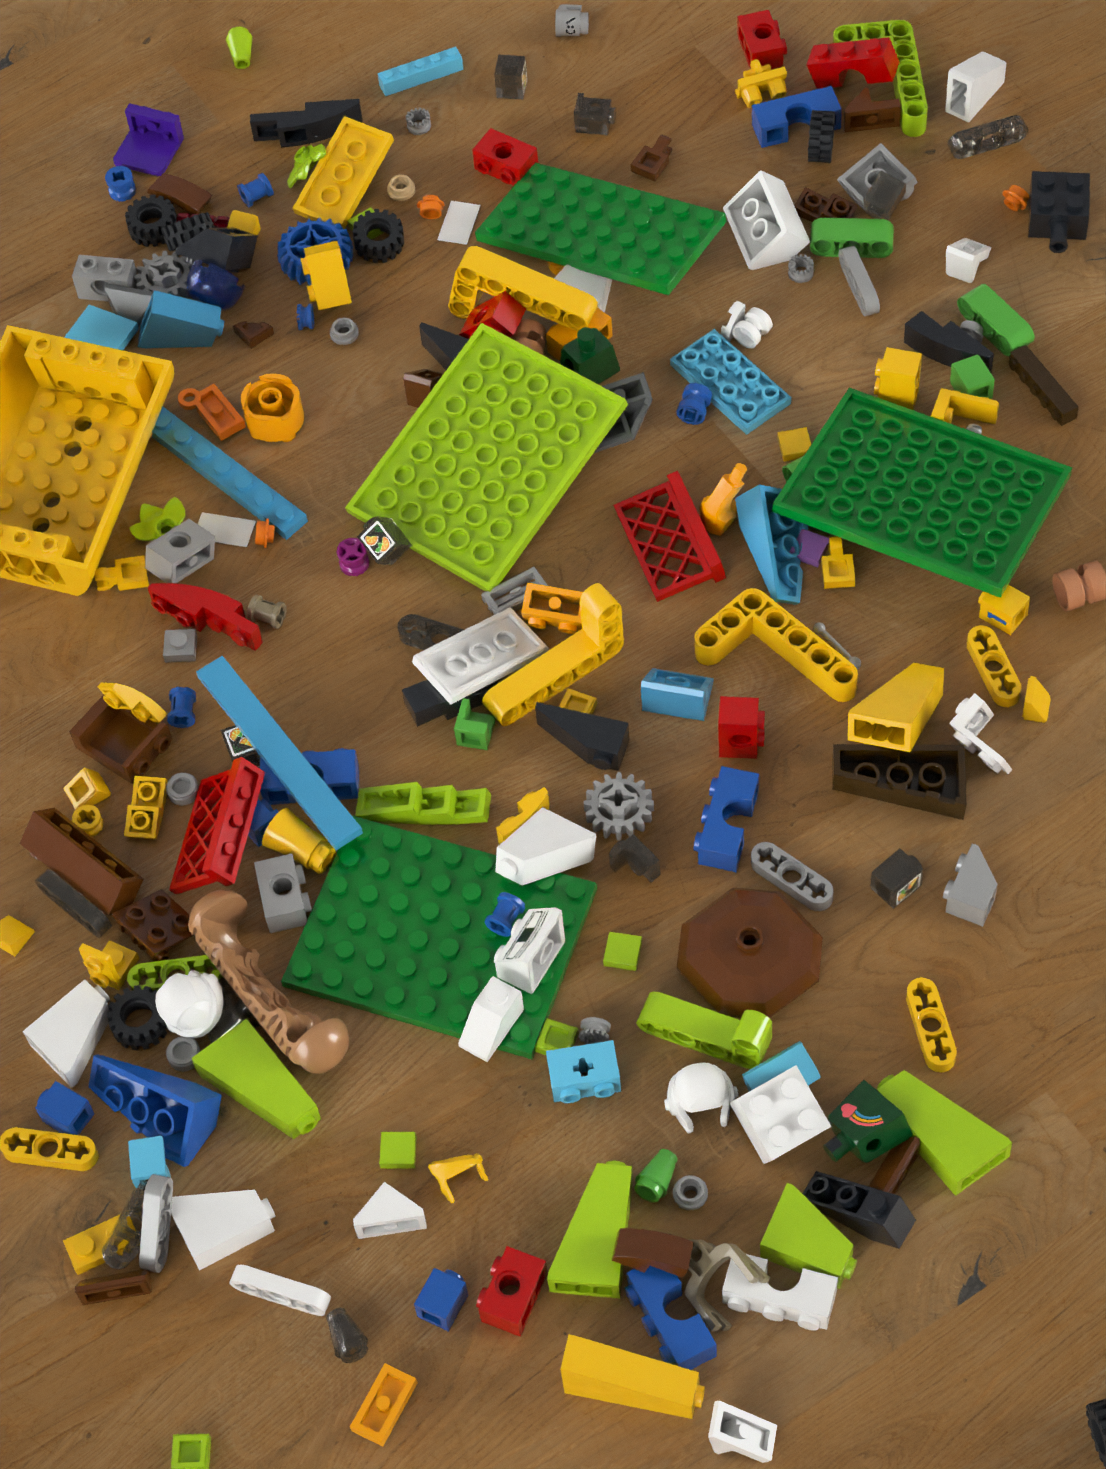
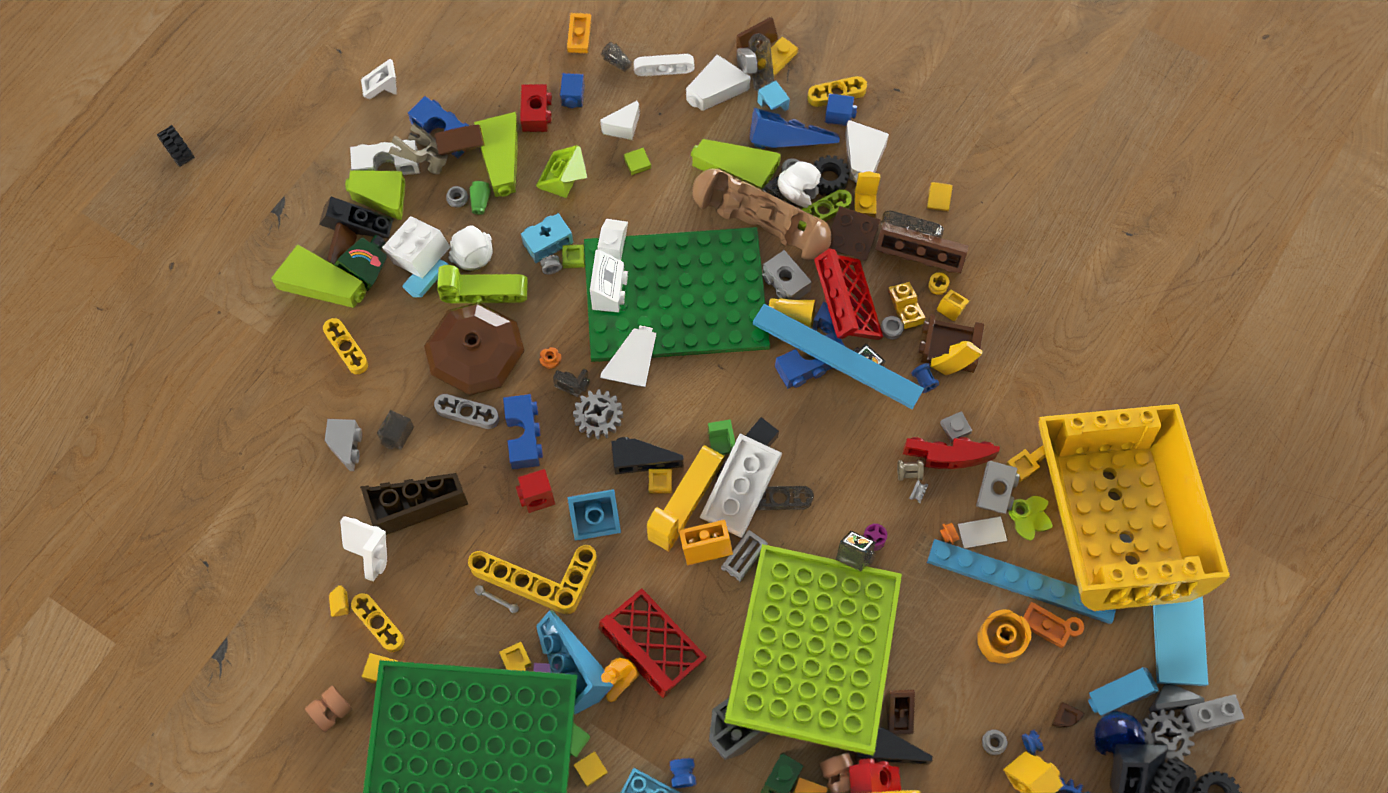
camera: 150 degrees right, 10 degrees up
lime slope [355,782,491,825] -> none
yellow piece [428,1153,489,1203] -> none
blue bush [484,892,525,937] -> none
yellow slope [496,787,550,845] -> none
yellow slope [560,1334,705,1419] -> none
lime tile [603,932,642,971] -> none
yellow slope [848,663,944,752] -> none
none -> lime slope [536,145,587,198]
none -> orange plate [539,347,561,369]
none -> light grey bush [909,480,928,503]

